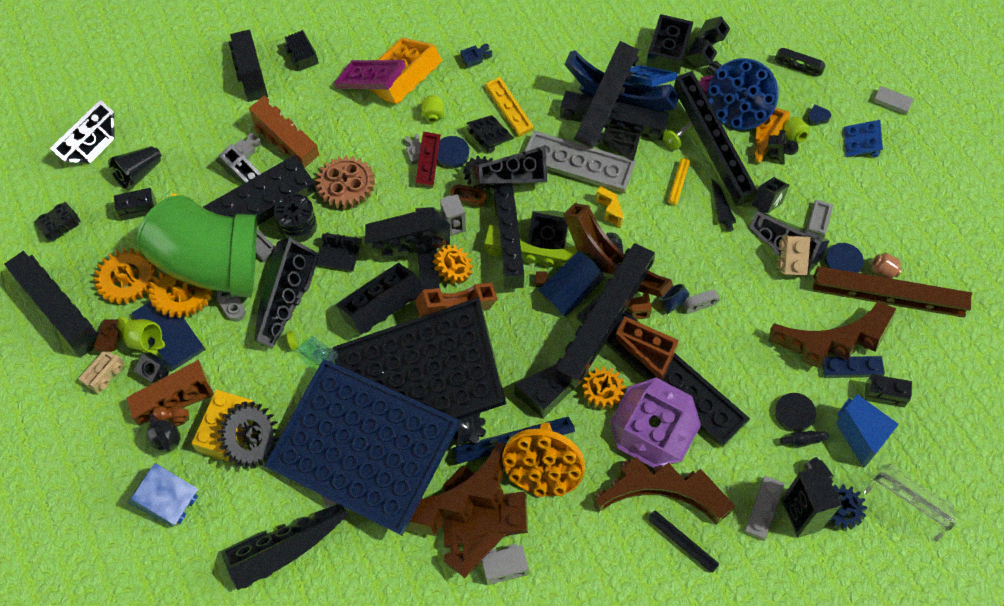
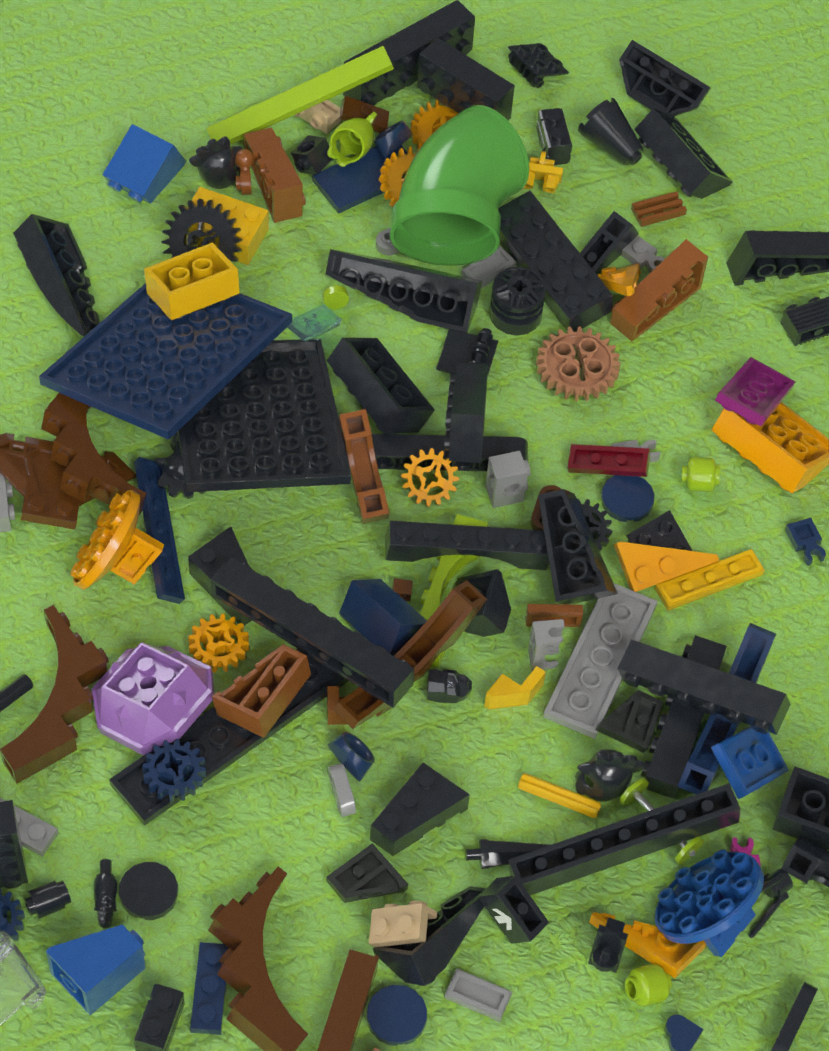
camera: 90 degrees right, 5 degrees down
none -> dark blue gear [142,739,206,802]
none -> yellow brick [144,242,240,320]
none -> lime tile [206,46,394,145]
none -> pearl dark grey wing [326,843,408,903]
none -> black wedge [370,763,470,856]
none -> dark blue piece [373,120,413,158]
none -> black brick [417,37,515,121]
none -> dark orange tile [525,604,583,627]
none -> light grey hinge [528,619,564,672]
none -> black piece [575,749,644,802]
none -> light orange wing [597,263,641,296]
none -> light orange wing [613,542,719,592]
none -> dark orange tile [631,191,687,227]
none -> black slope [634,108,733,199]

